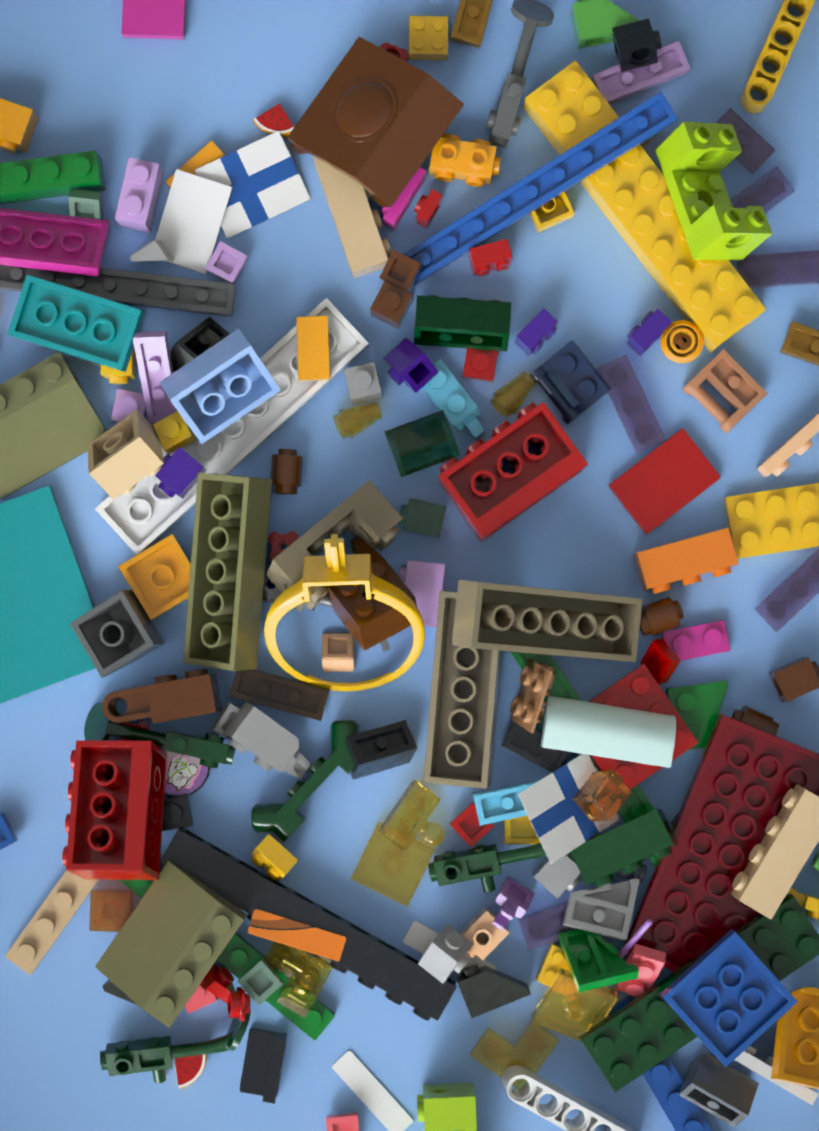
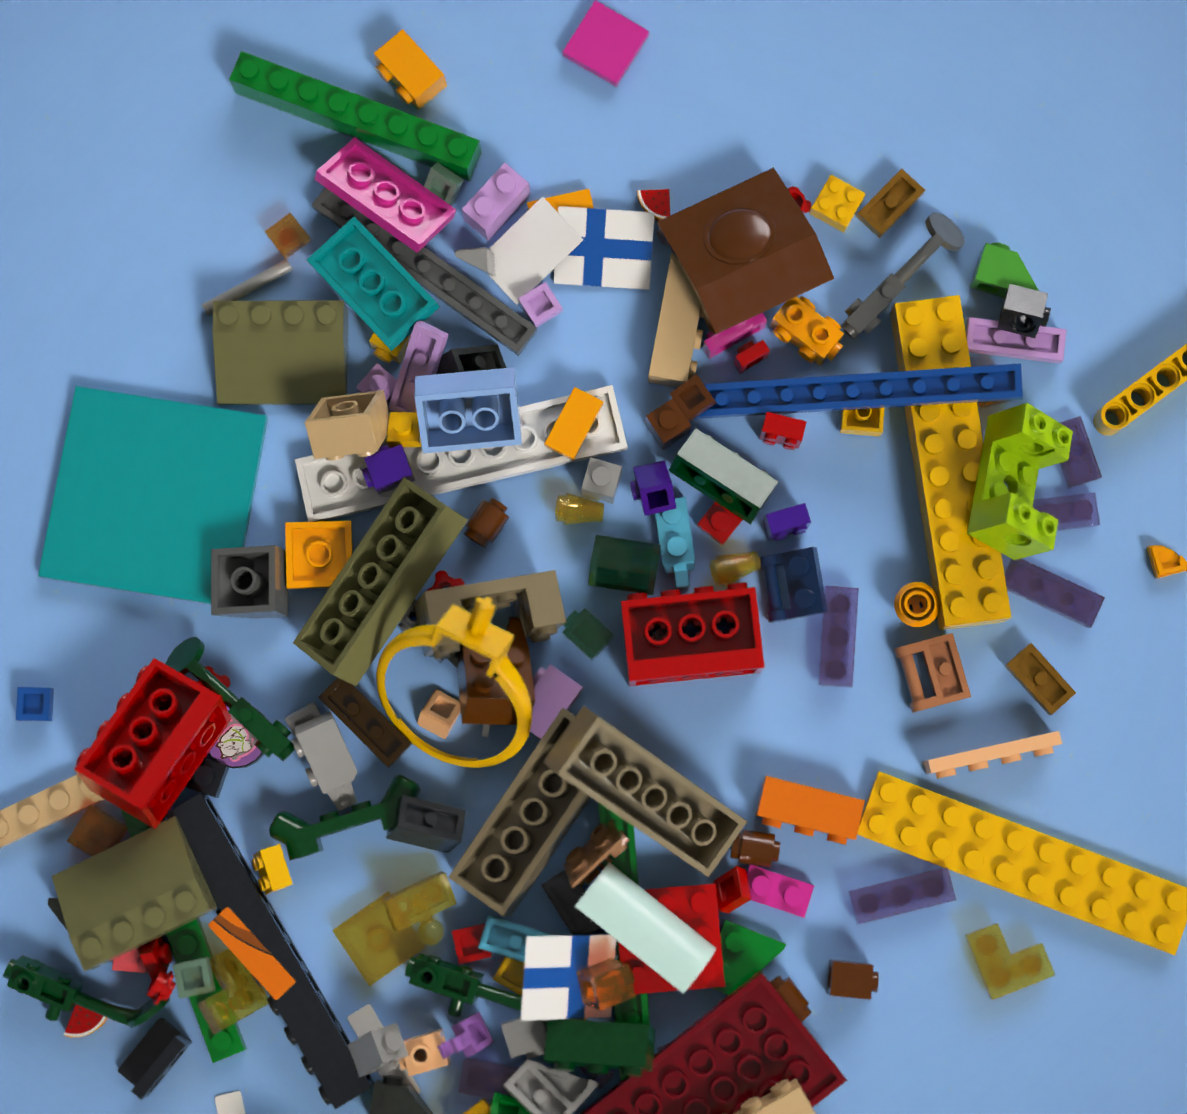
camera: 30 degrees right, 5 degrees down
reddish brown brick [102,669,222,724] -> none
red tile [608,428,721,535] -> none
dark purple piece [626,309,672,356] -> none

